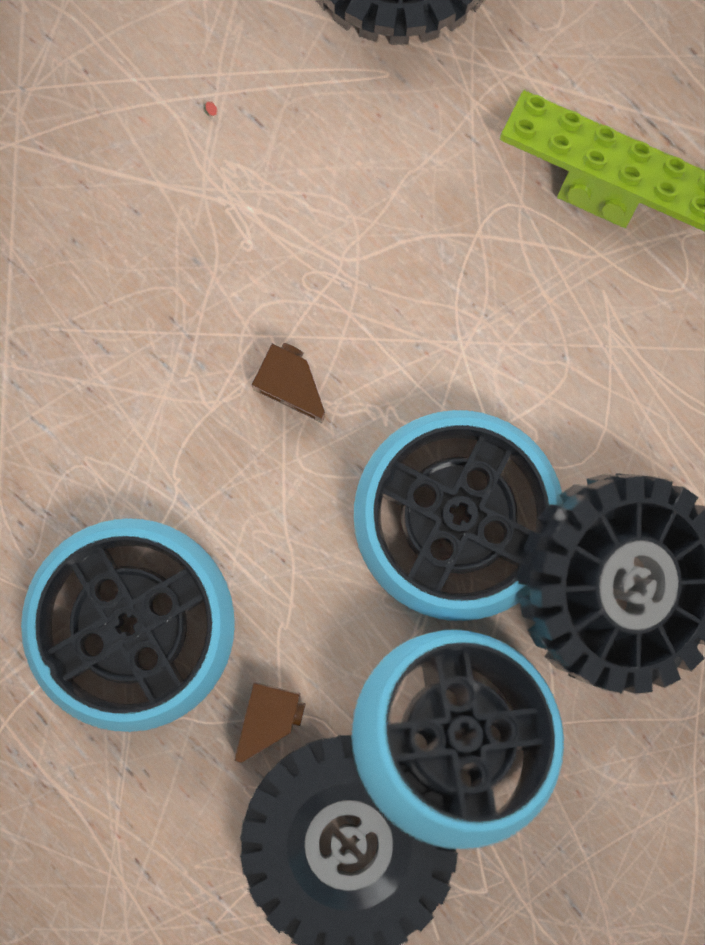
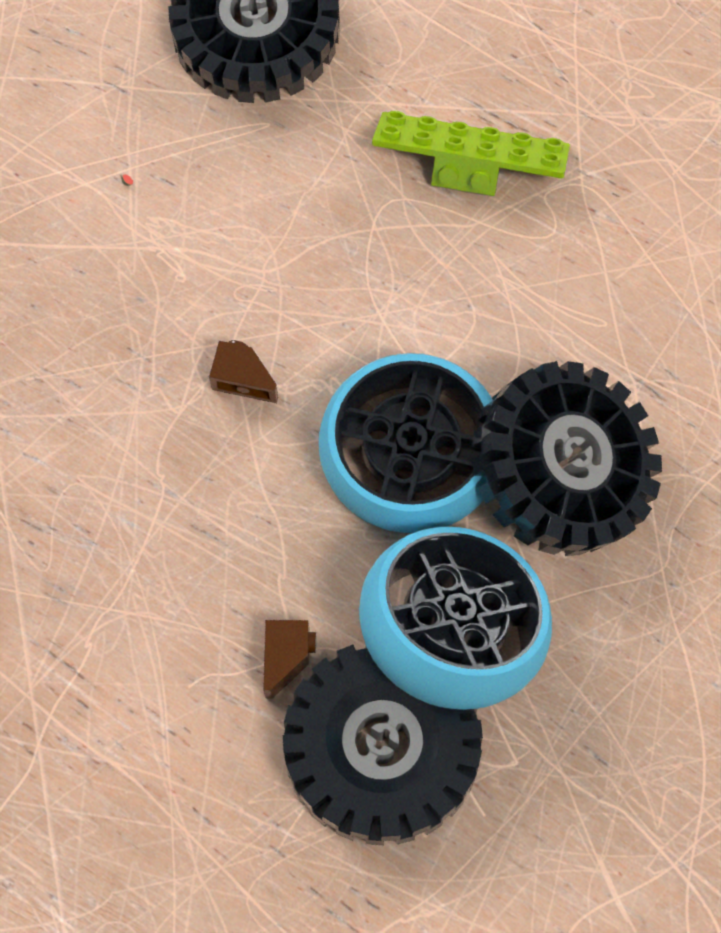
camera: 10 degrees left, 15 degrees down
black wheel [21,518,235,732] -> none

